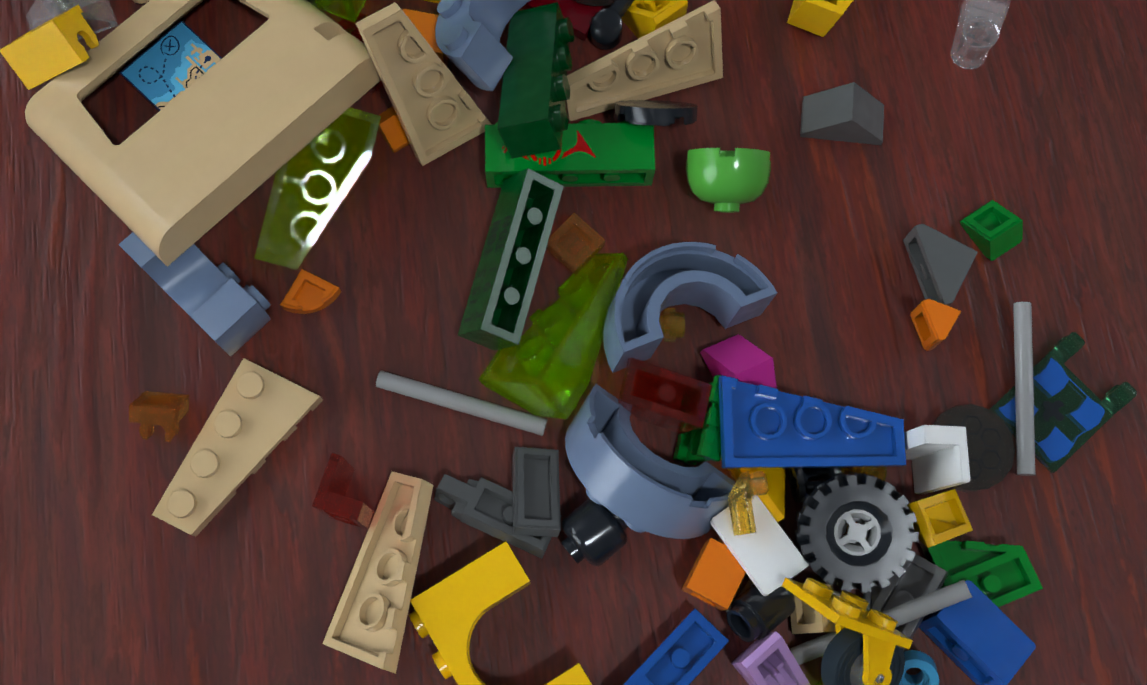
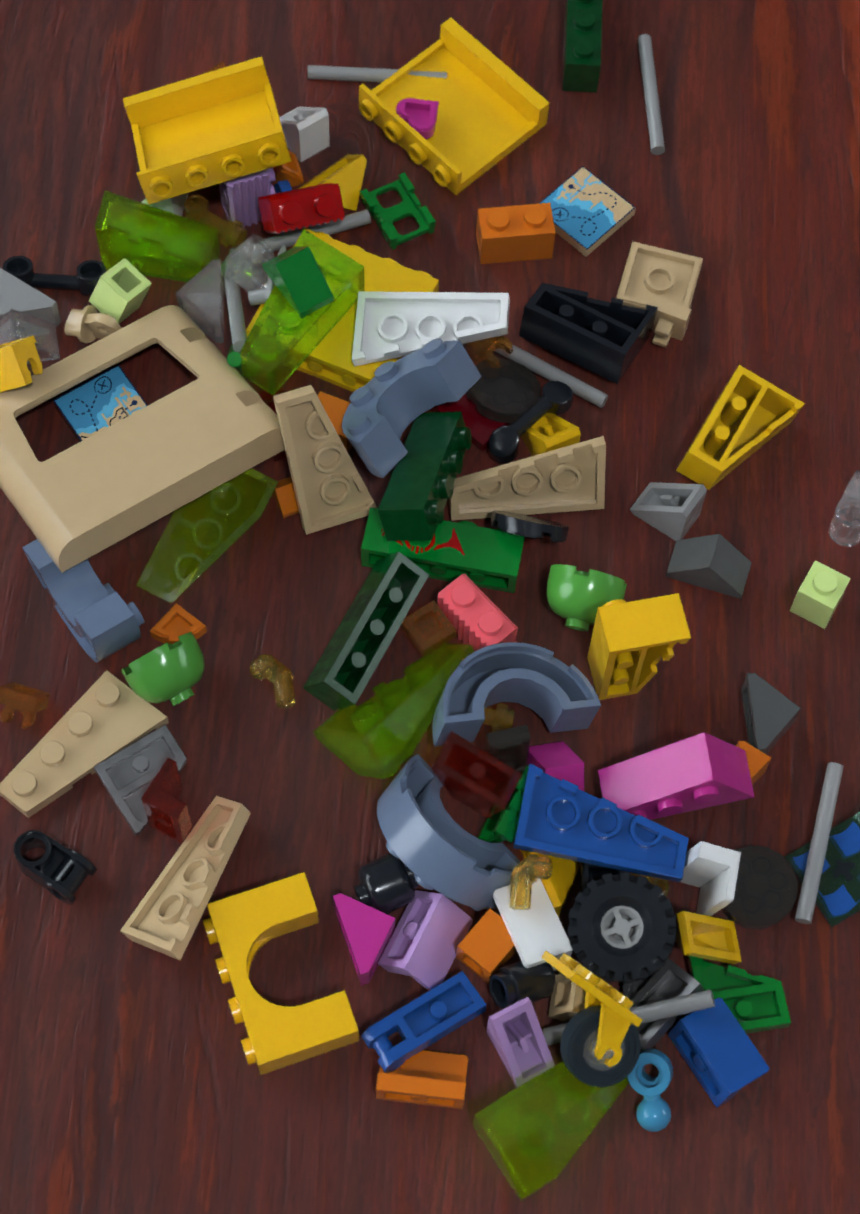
camera: 15 degrees right, 10 degrees down
light grey bar [376,370,548,436] -> none
dark grey hinge [434,474,562,559] -> none
dark grey tile [512,447,561,537] -> none
green slope [960,200,1023,261] -> none
none -> black piece [13,830,97,905]
none -> flat silver wing [94,725,187,836]
none -> bright green cylinder [121,632,205,706]
none -> clear yellow arm [250,654,296,708]
none -> dark pink slope [333,893,395,986]
none -> lavender panel [378,890,473,991]
none -> coral brick [437,573,518,652]
none -> clear smoke tile [483,725,531,777]
none -> yellow wedge [587,593,691,700]
none -> dark pink wedge [598,732,754,820]
none -> light grey slope [630,482,707,541]
none -> yellowish green brick [790,560,851,629]

